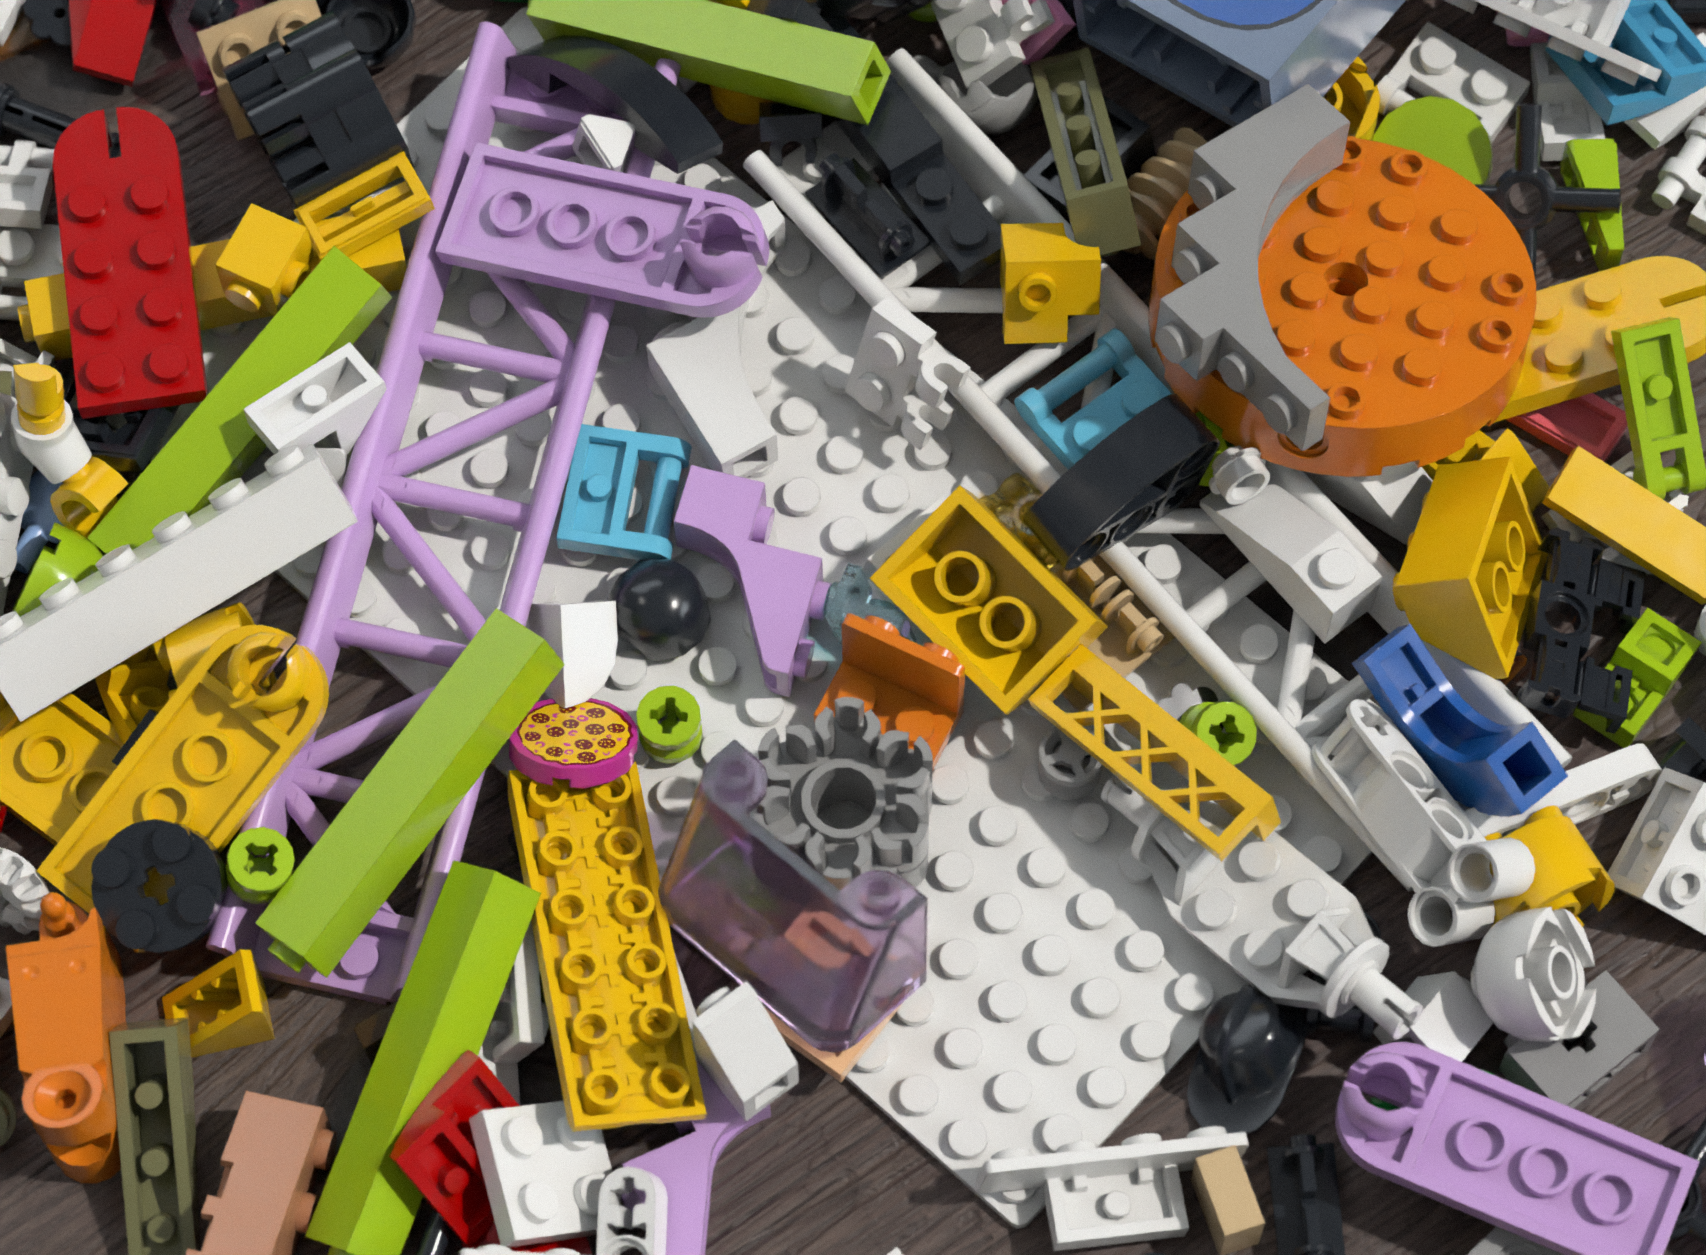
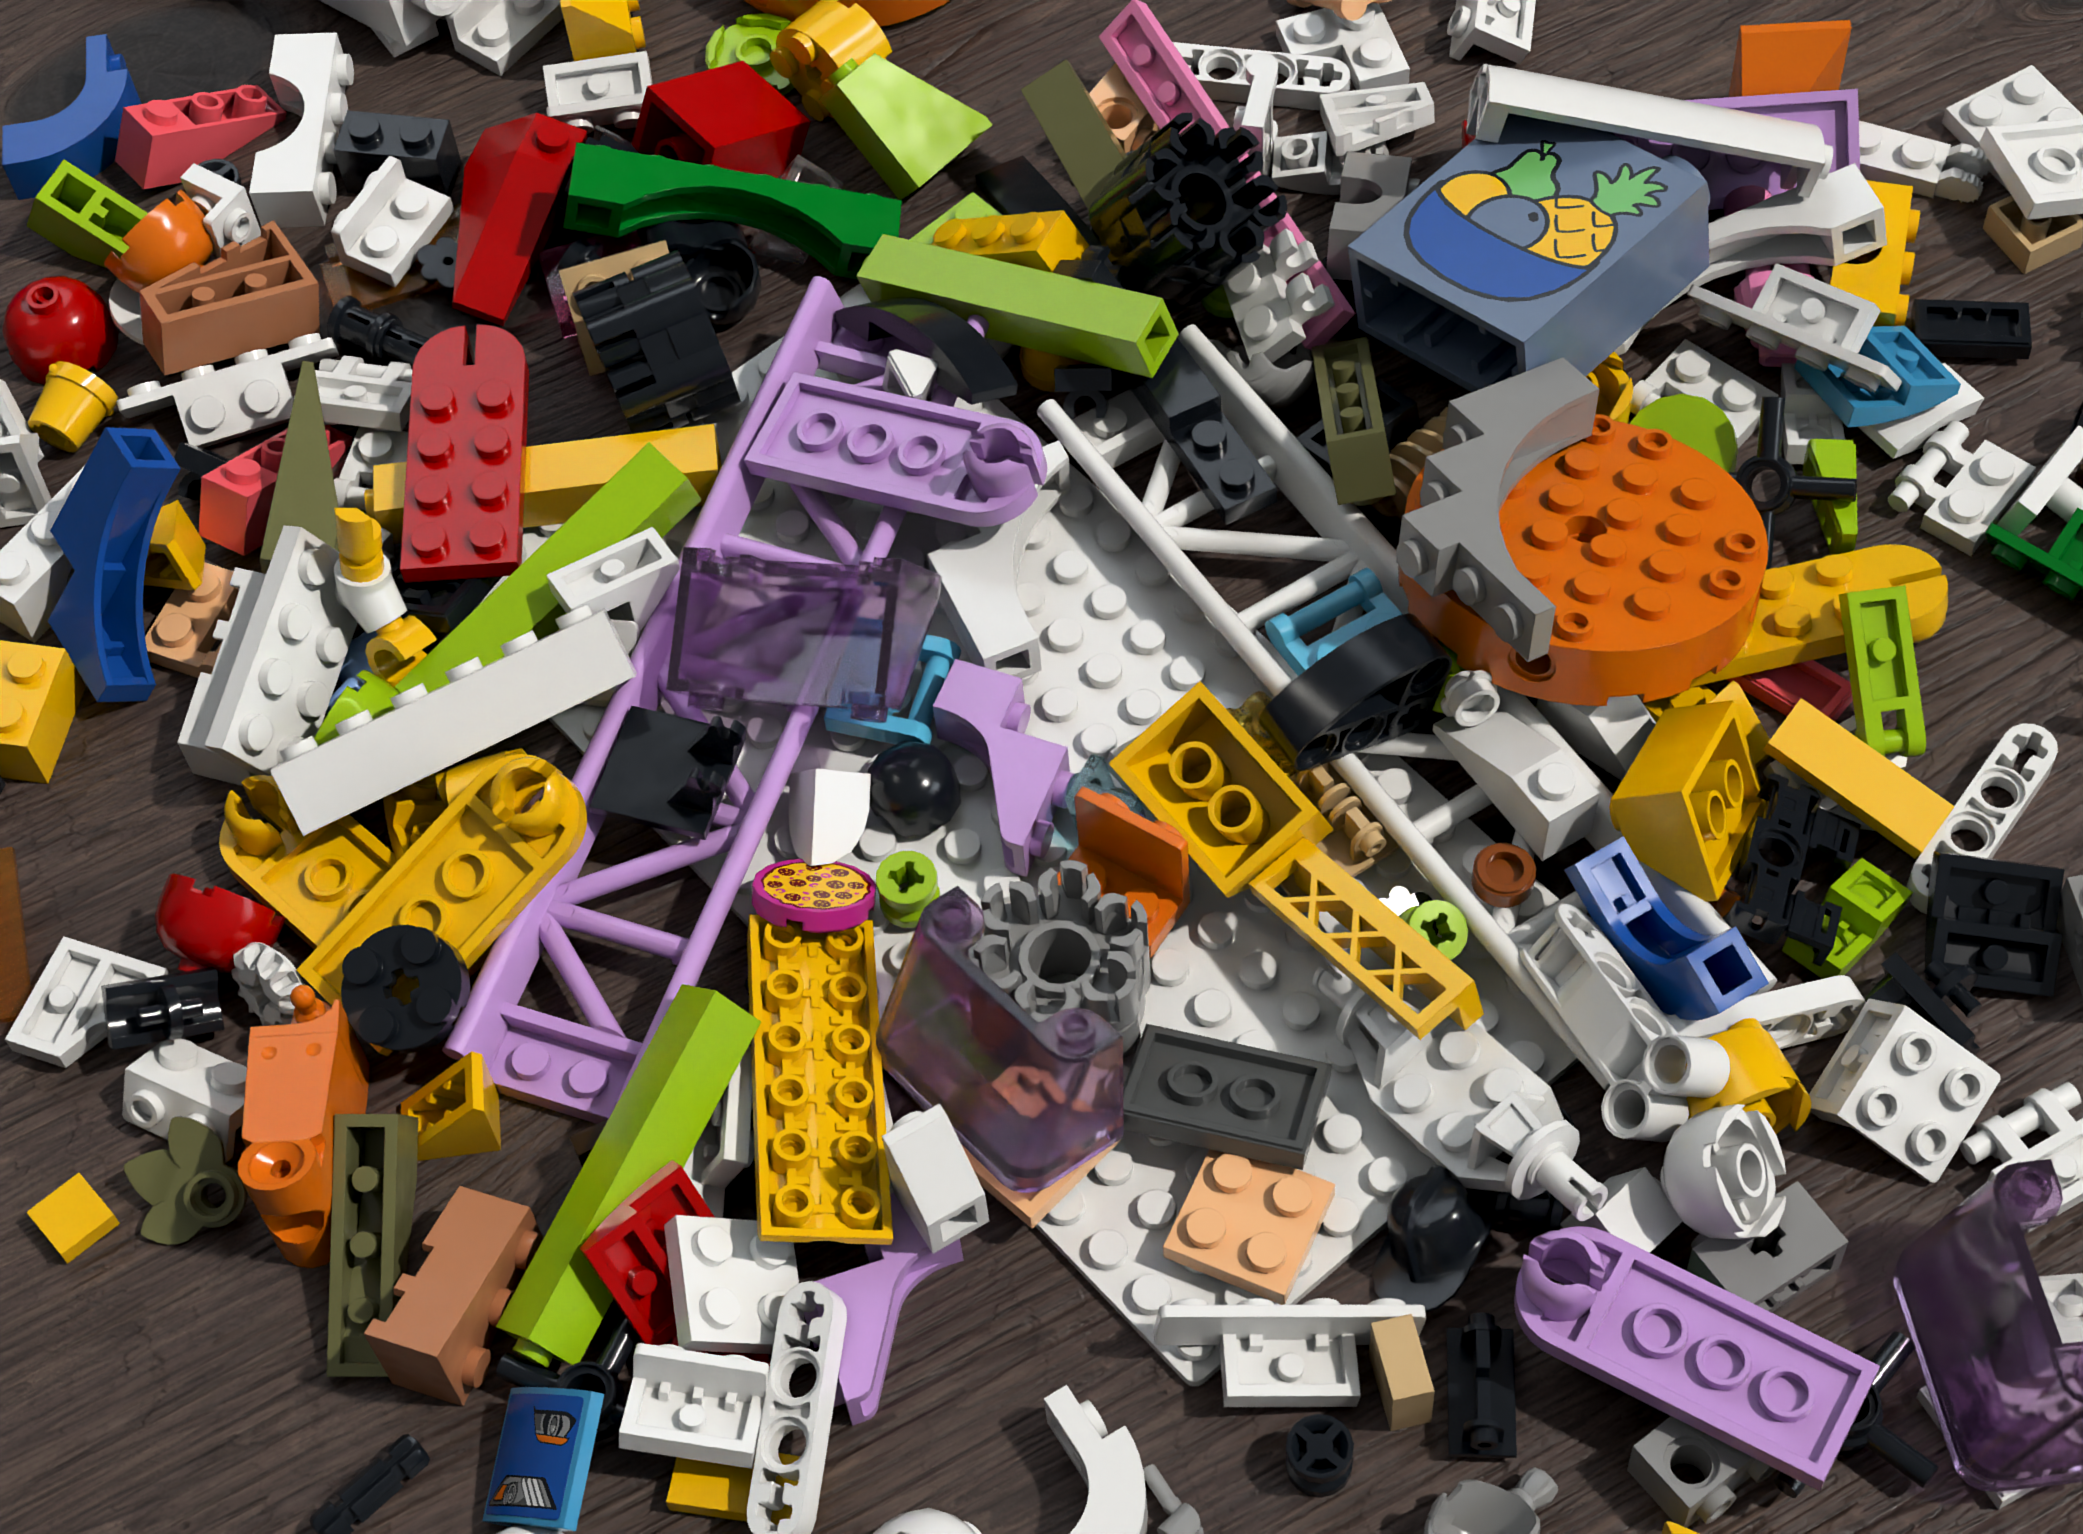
camera: 10 degrees right, 10 degrees down
yellow brick [215,203,314,315] -> none
lime wheel [226,827,294,904] -> none
lime brick [255,608,565,978] -> none
yellow tile [293,151,435,260] -> none
black hinge [805,153,931,279] -> none
white plate [844,296,971,450] -> none
yellow brick [1000,223,1101,344] -> none
light grey wheel [1038,726,1103,800] -> none
none -> black plate [589,706,747,840]
none -> clear purple windscreen [666,547,942,723]
none -> dark grey tile [1113,1024,1332,1170]
none -> light nougat plate [1163,1149,1335,1305]
none -> dark orange tile [1471,843,1536,908]

